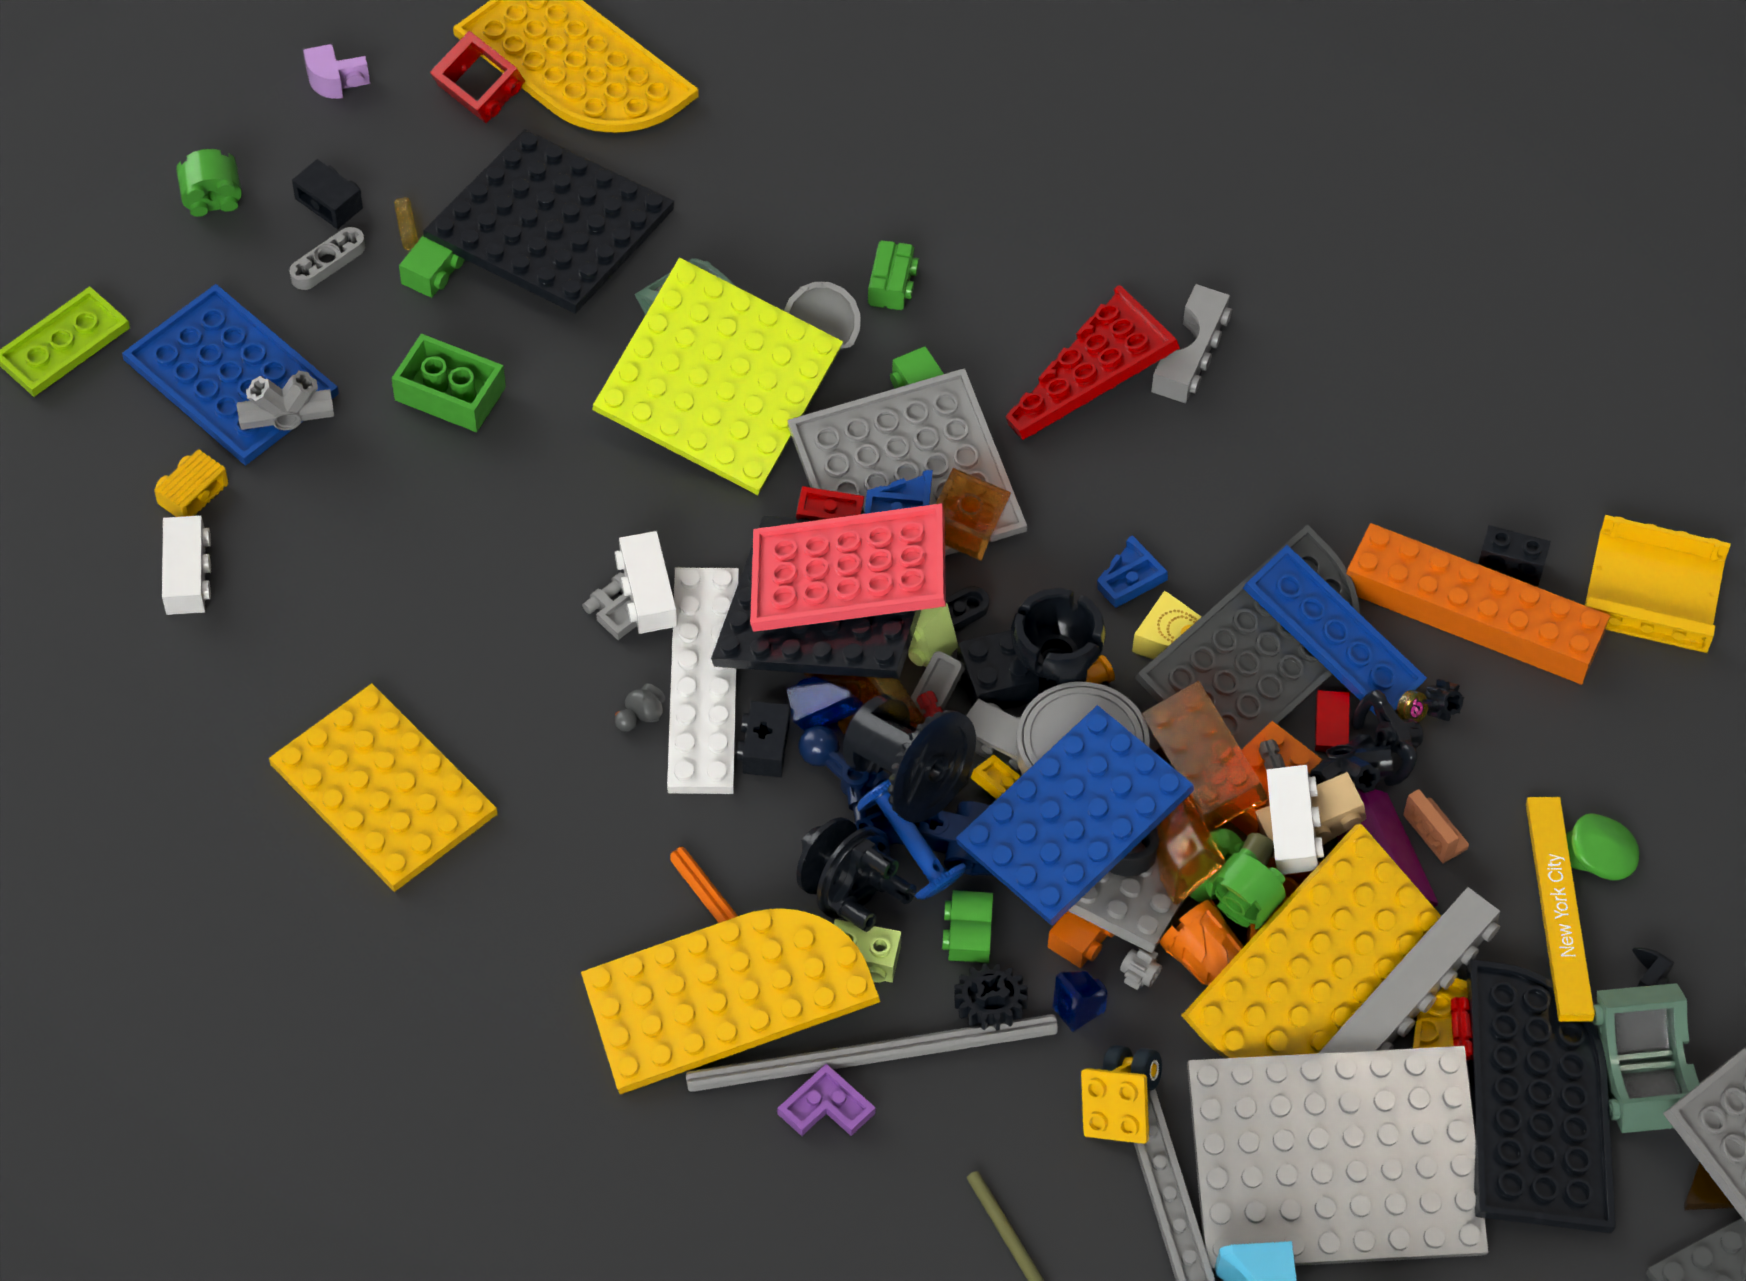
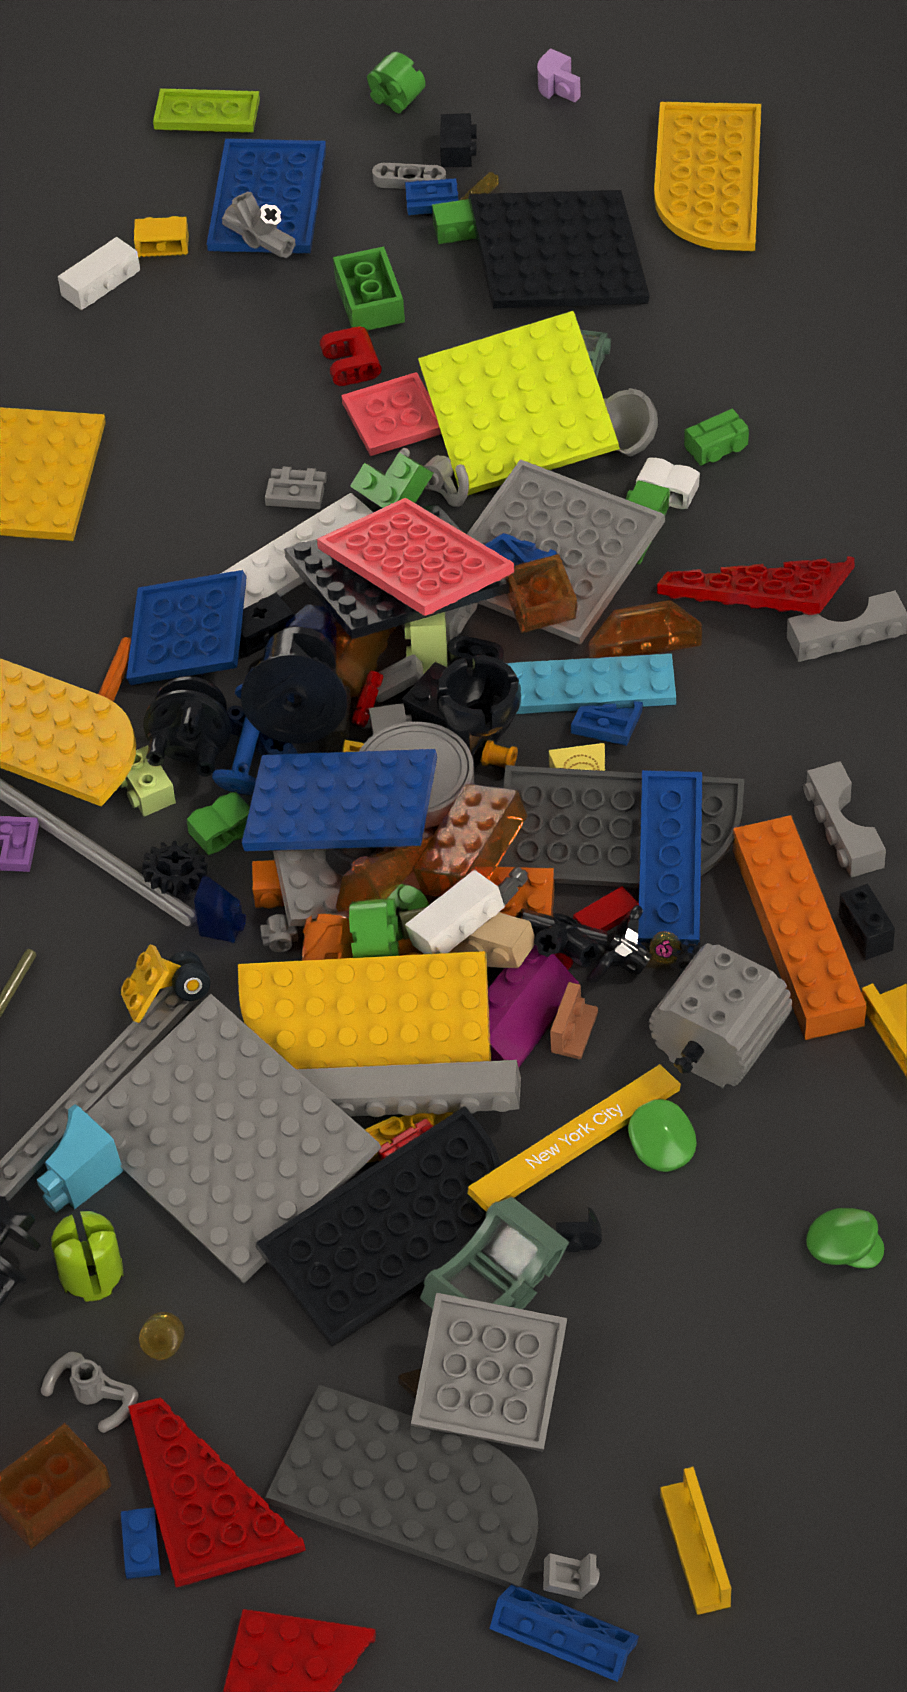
camera: 55 degrees right, 5 degrees down
red window [429,31,526,123] -> none
white brick [614,531,677,634] -> none
dark grey animal [615,683,665,732] -> none
red plate [796,486,864,521] -> none
none -> blue plate [126,570,247,685]
none -> red connector [319,326,382,386]
none -> coral plate [341,372,441,456]
none -> bright green brick [350,452,434,508]
none -> light grey piece [400,448,469,507]
none -> blue plate [405,178,458,215]
none -> medium azure plate [506,653,676,714]
none -> clear orange wedge [588,600,702,658]
none -> white brick [636,458,700,509]
none -> light grey piece [649,943,792,1088]
none -> light grey arch [803,761,886,878]

